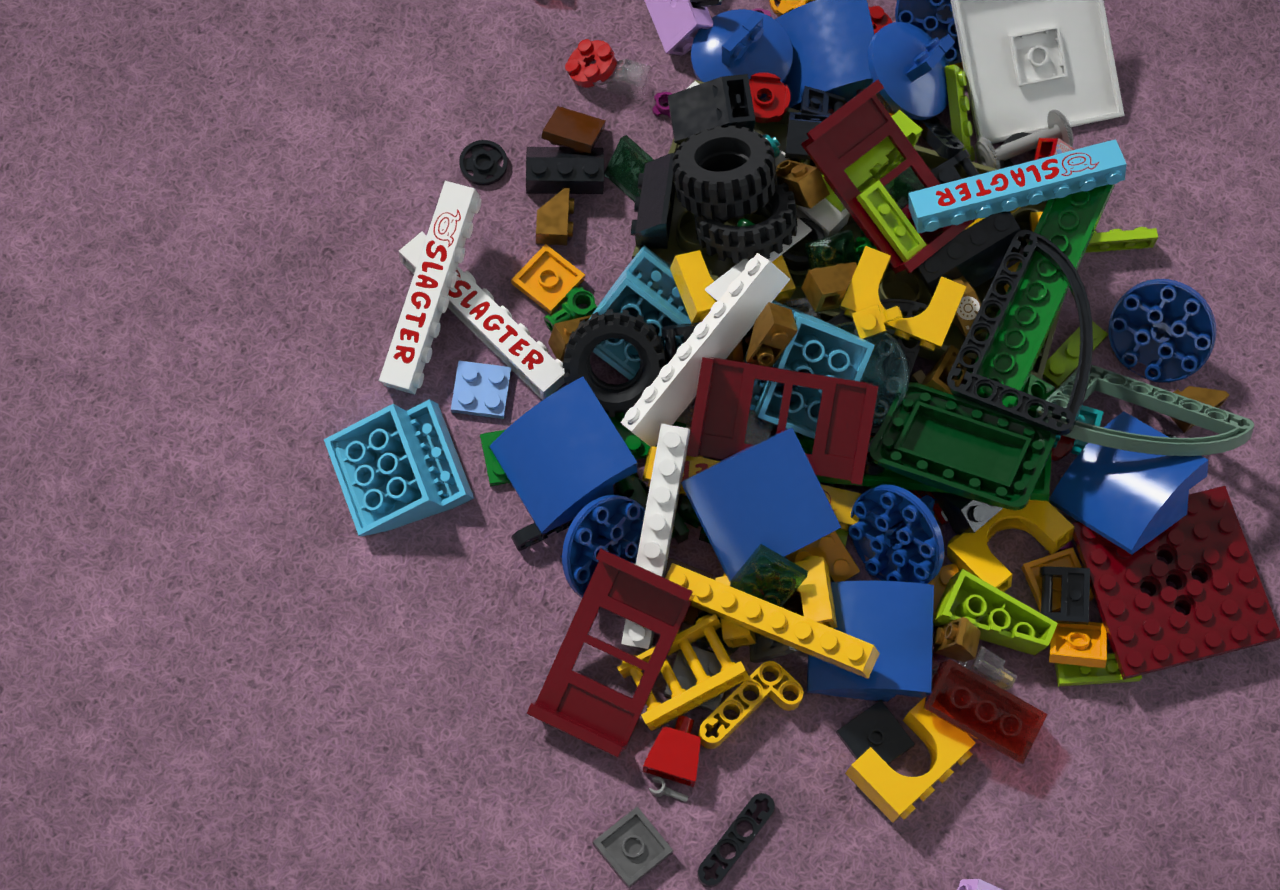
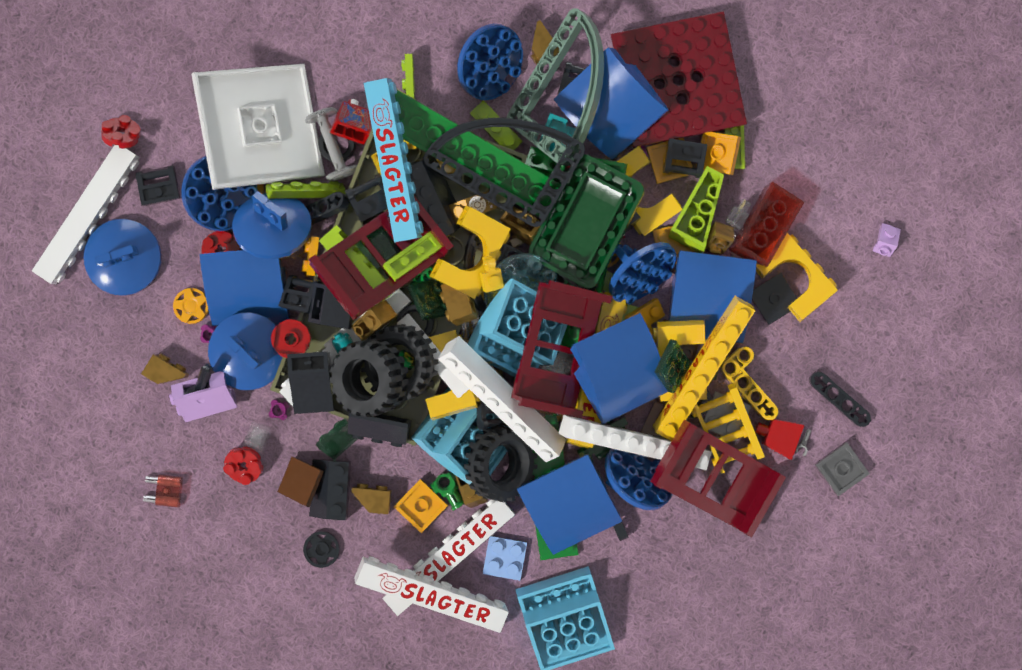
camera: 80 degrees left, 20 degrees up
pearl gold slope [746,302,798,367] -> none

